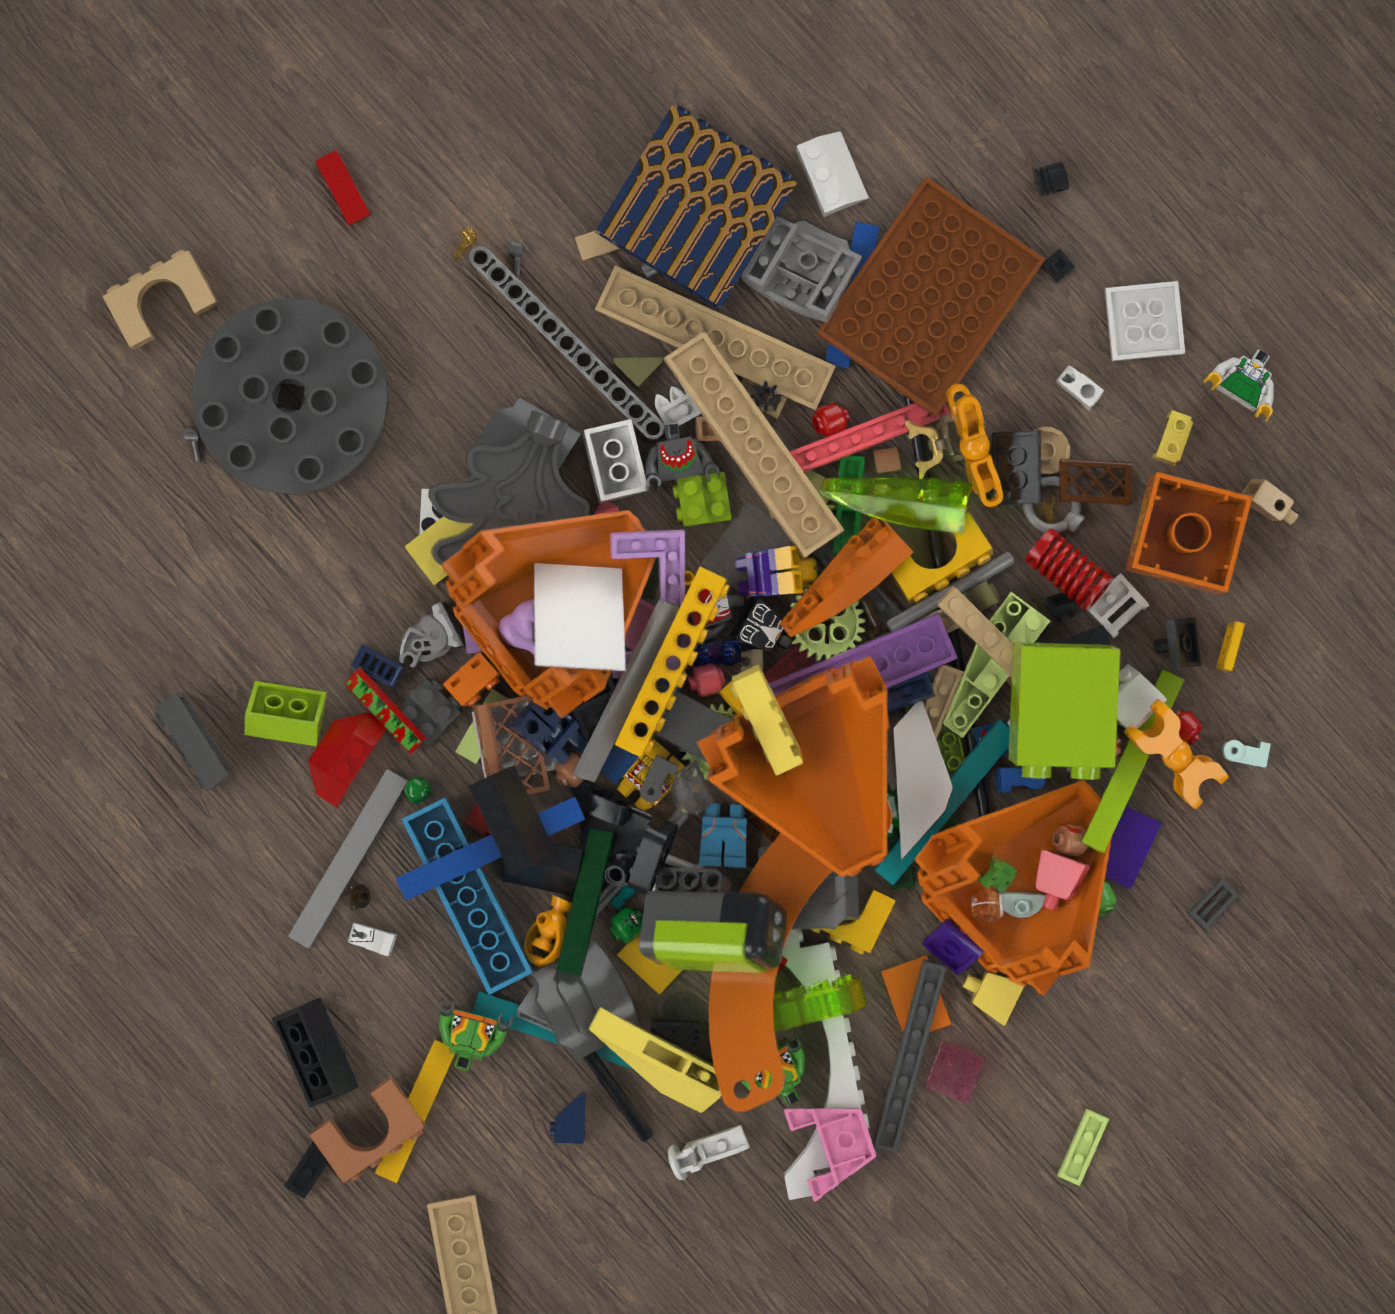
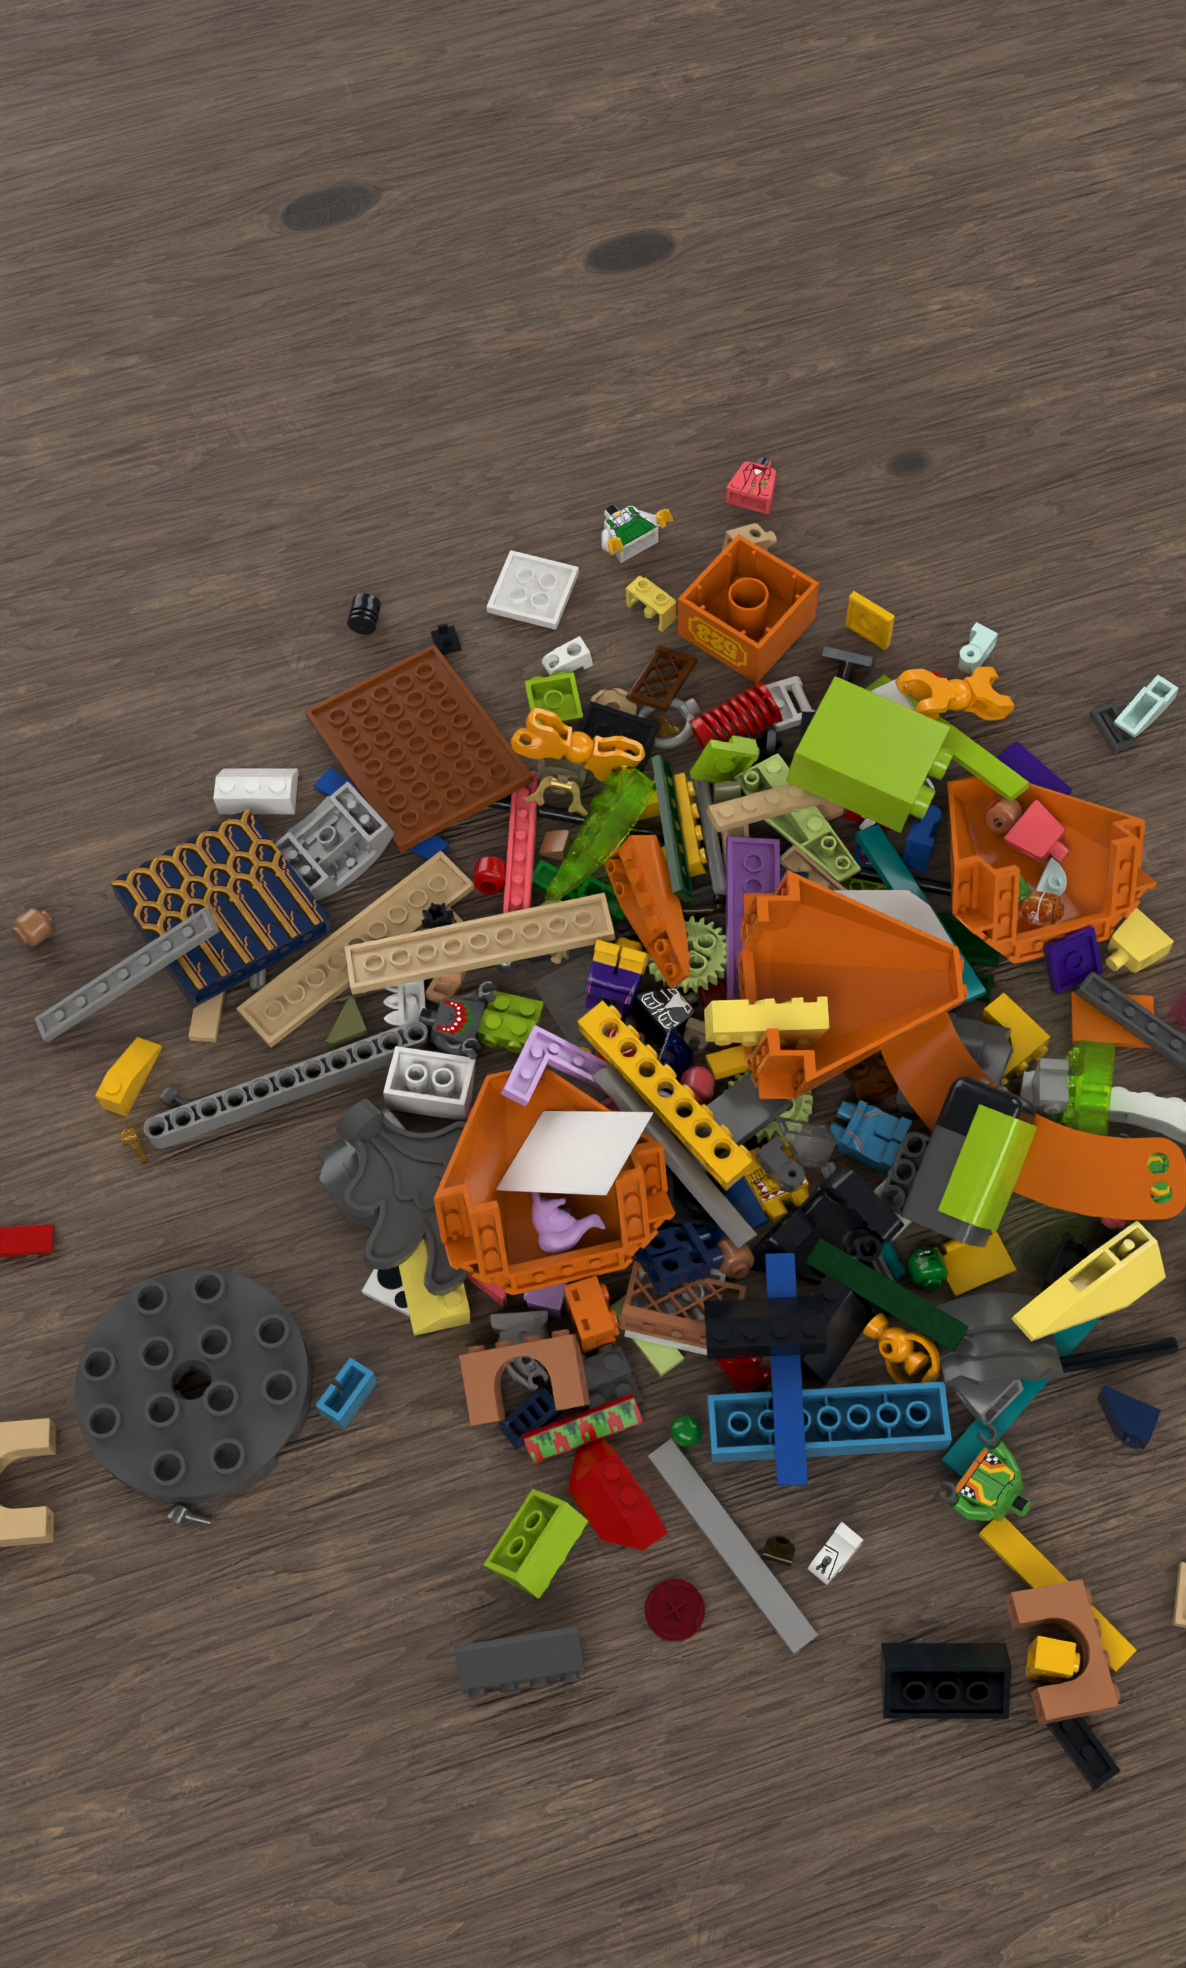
camera: 60 degrees left, 25 degrees down
none -> medium nougat head [12,908,53,947]
none -> light grey tile [34,907,220,1042]
none -> yellow slope [95,1037,162,1117]
none -> dark azure piece [315,1357,378,1430]
none -> nougat arch [459,1329,590,1426]
none -> lime plate [525,672,583,725]
none -> dark red tile [645,1579,705,1642]
none -> dark green tile [651,754,694,903]
none -> lime plate [690,735,759,783]
none -> coral torso [726,457,776,515]
none -> yellow brick [1025,1636,1080,1684]
none -> light grey hips [1032,1058,1069,1124]
none -> light aqua slope [1114,675,1179,738]

